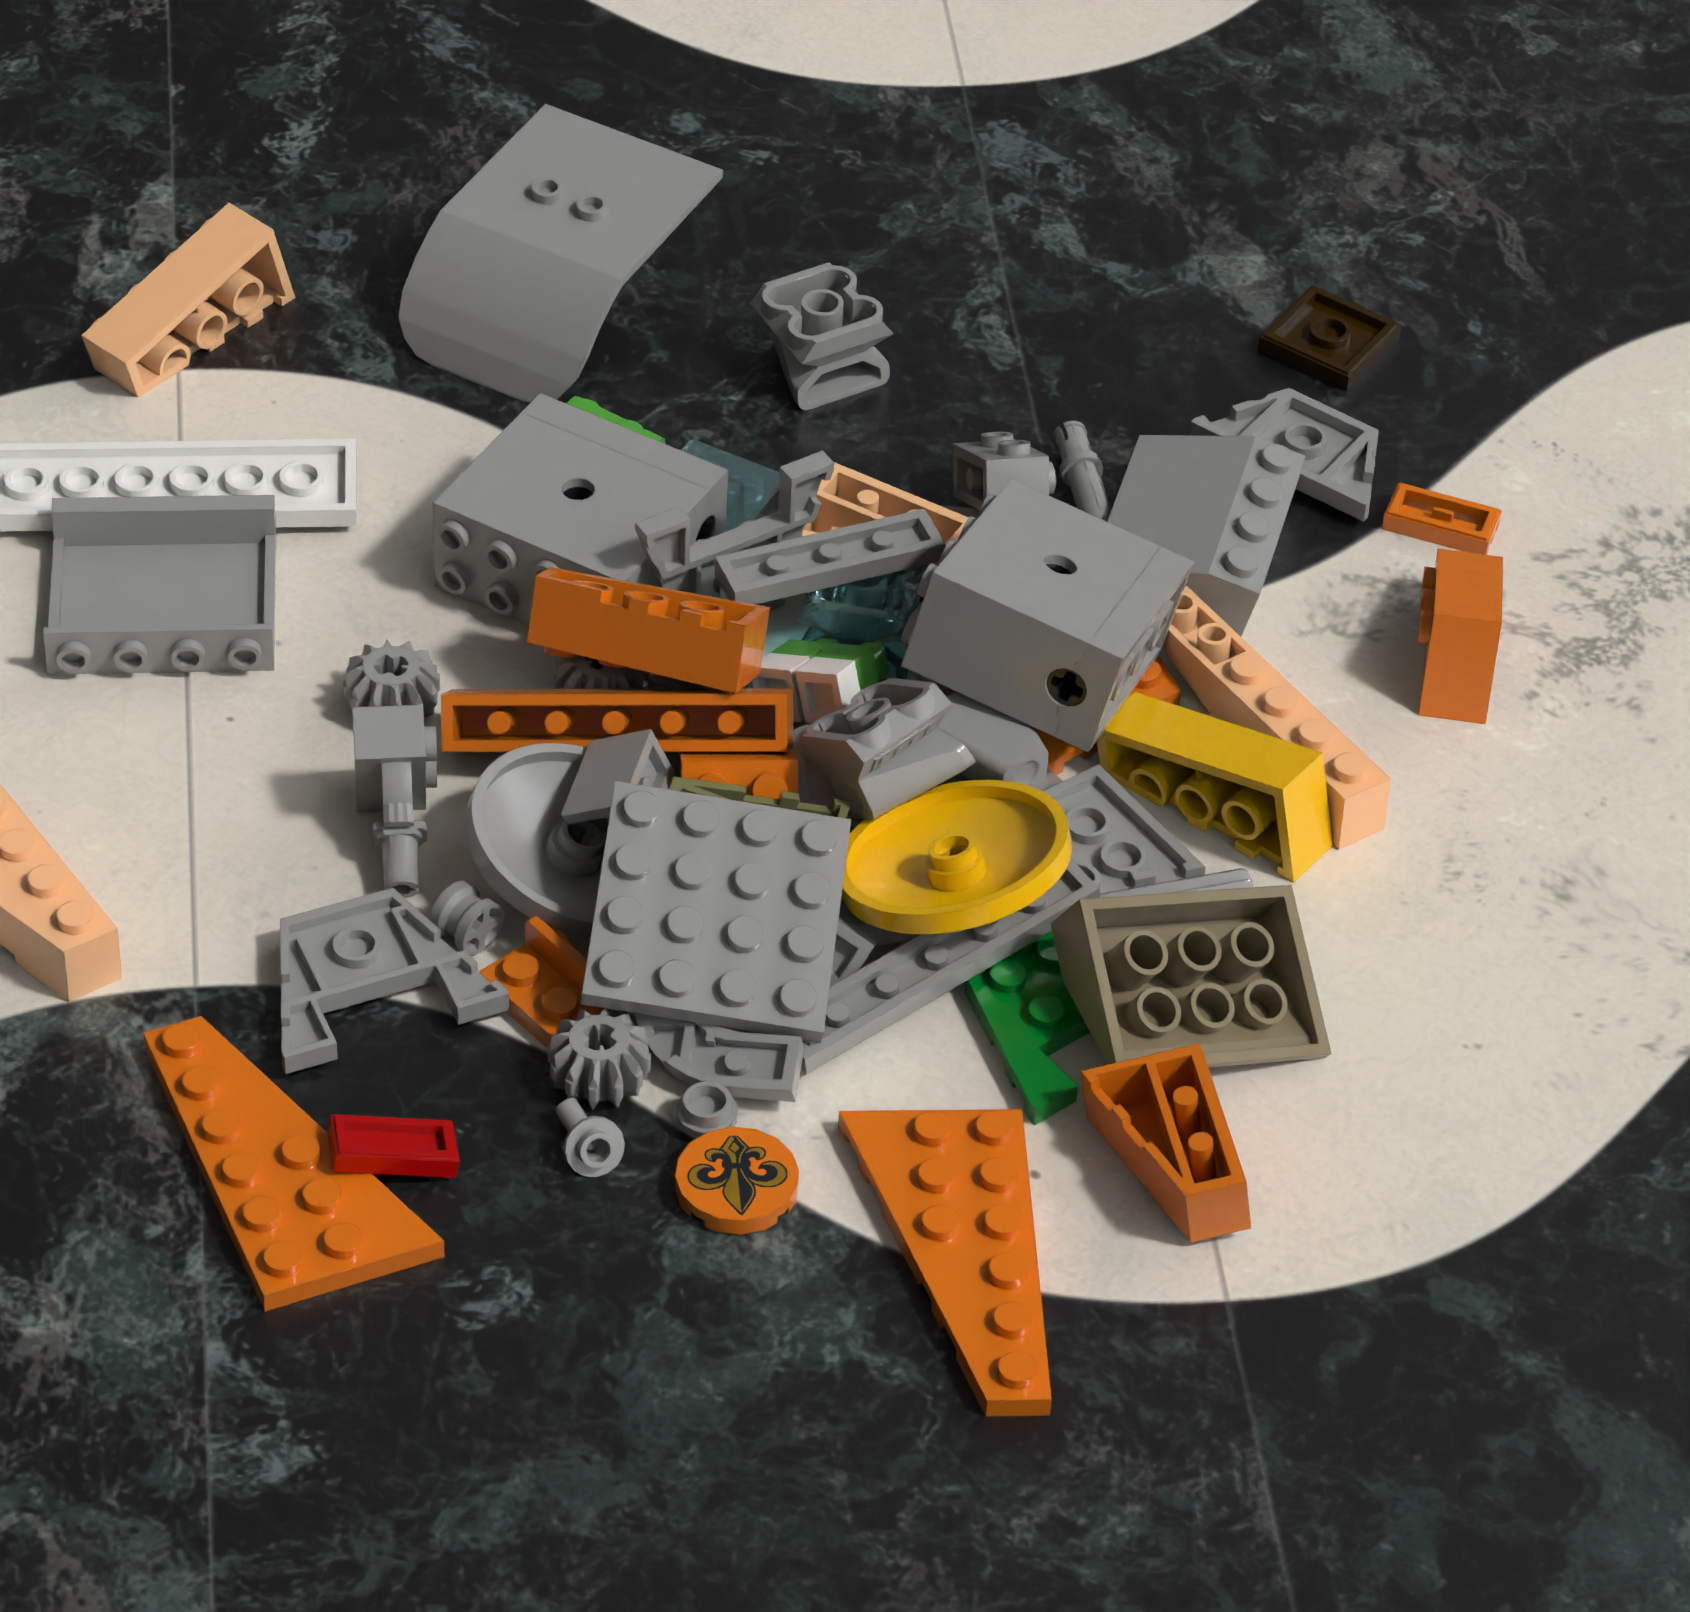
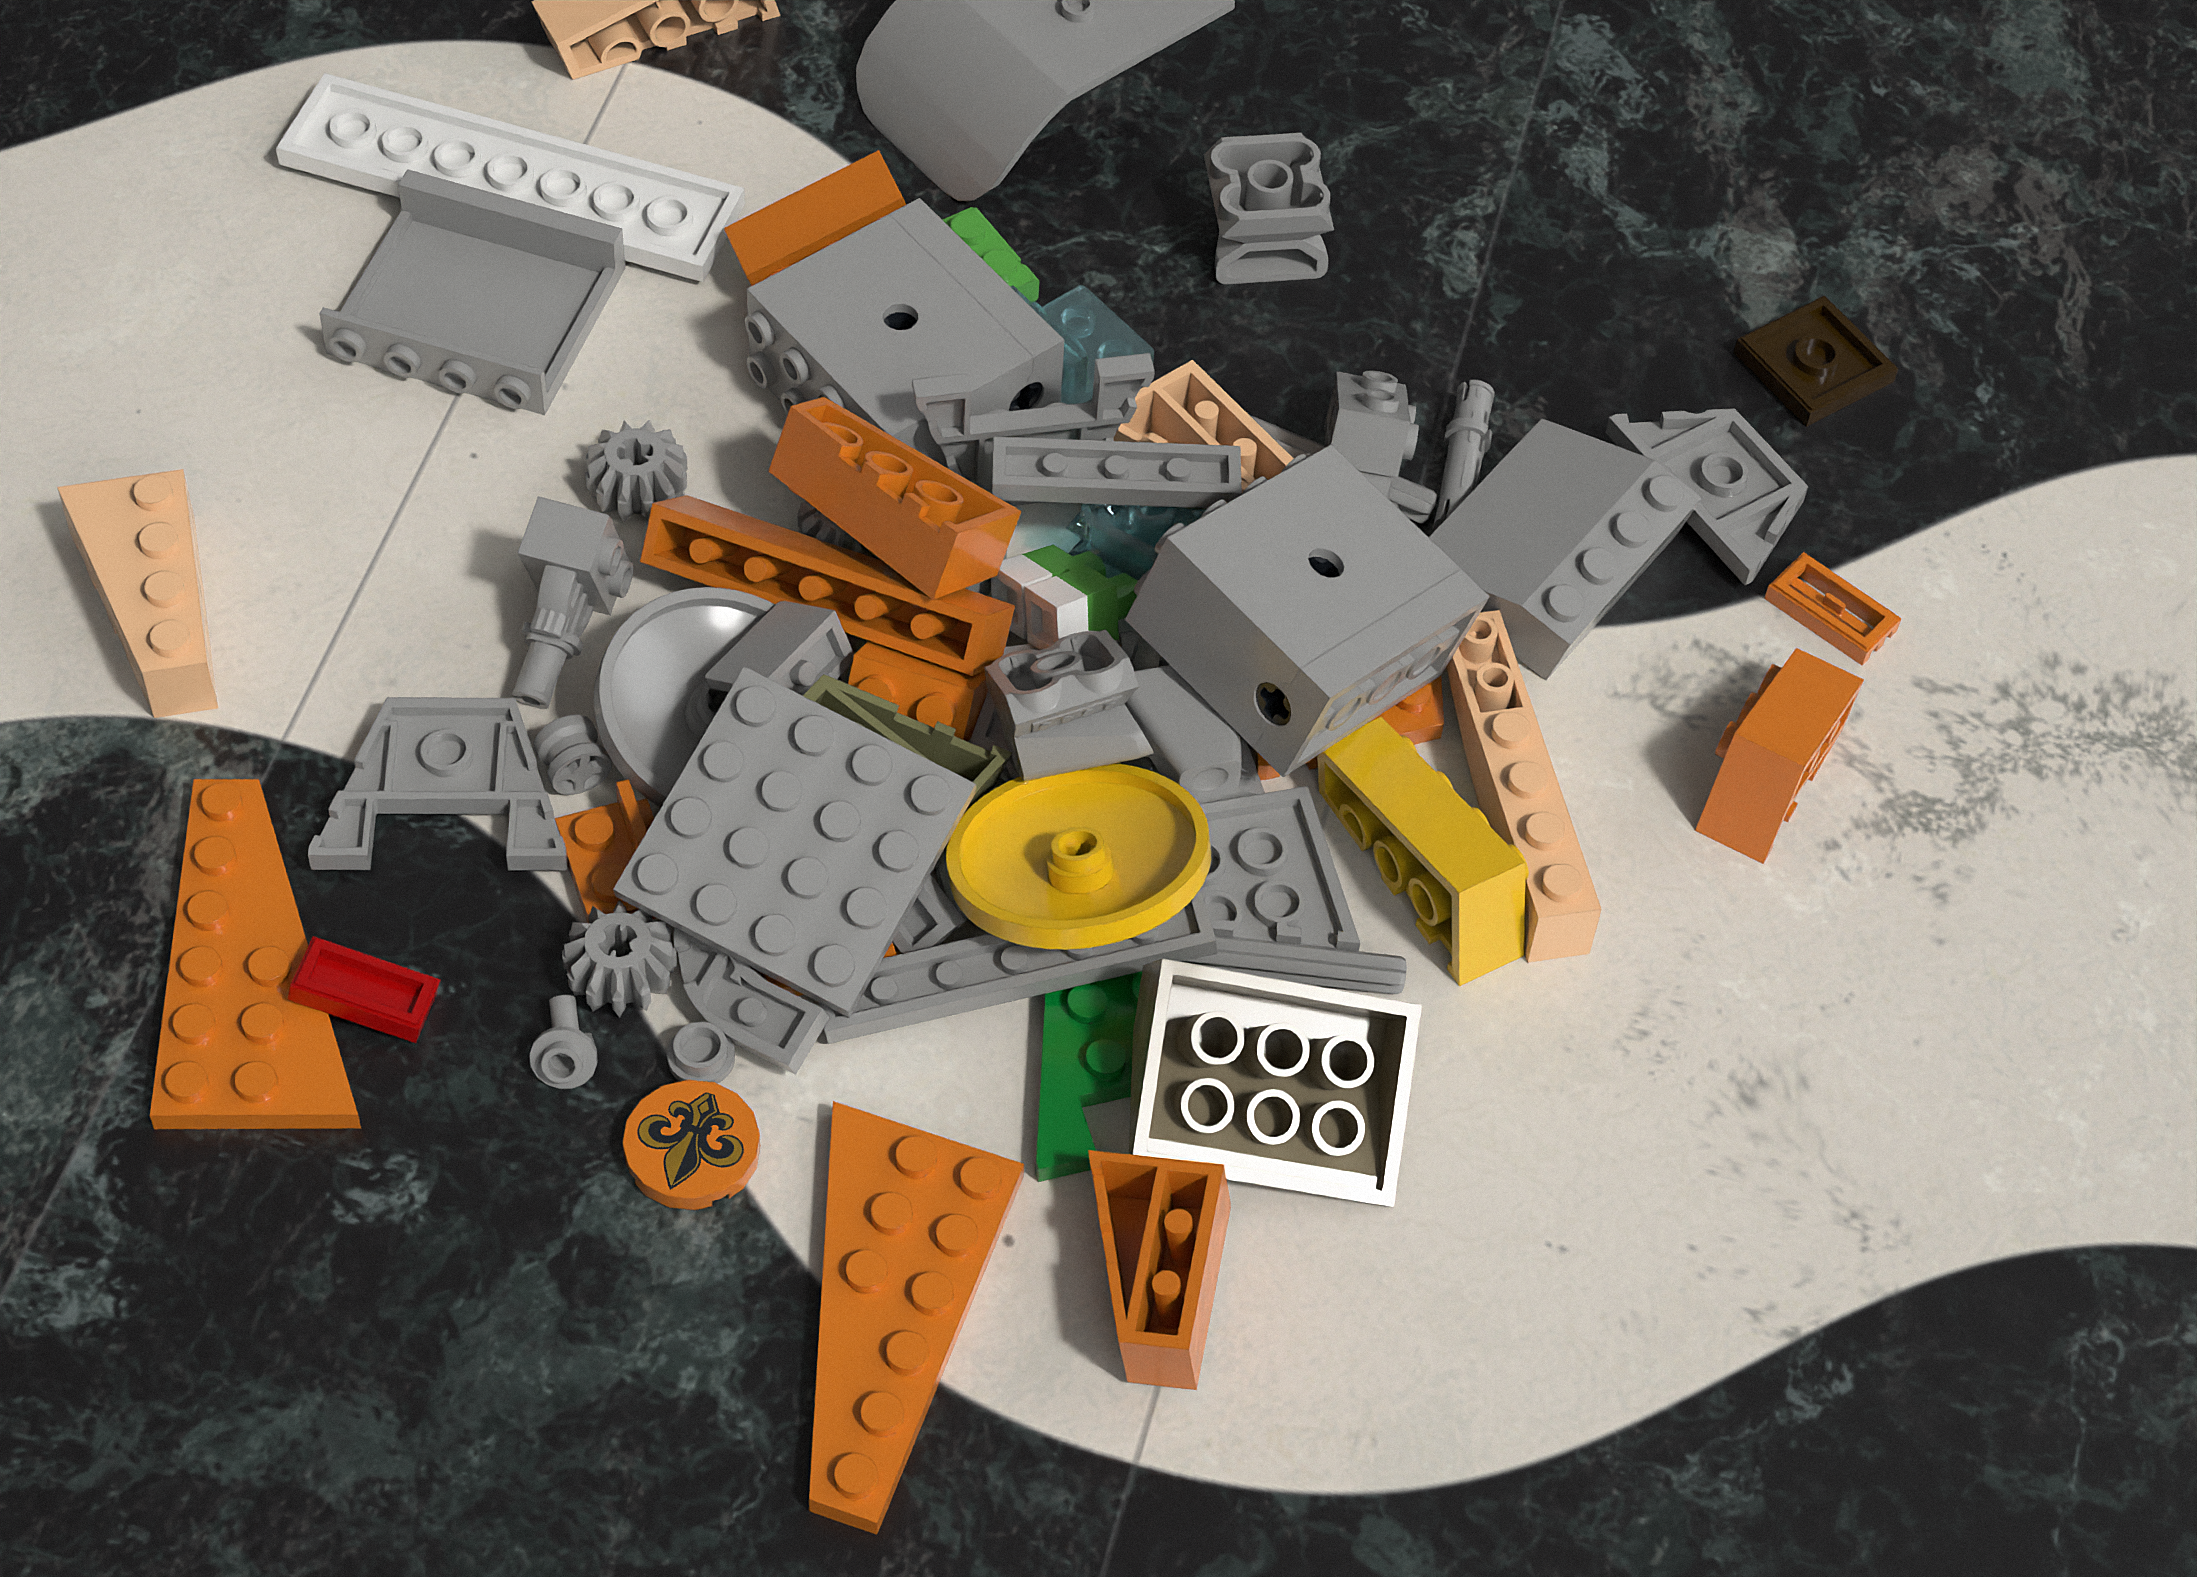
camera: 20 degrees right, 10 degrees up
none -> orange wedge [724,150,906,286]

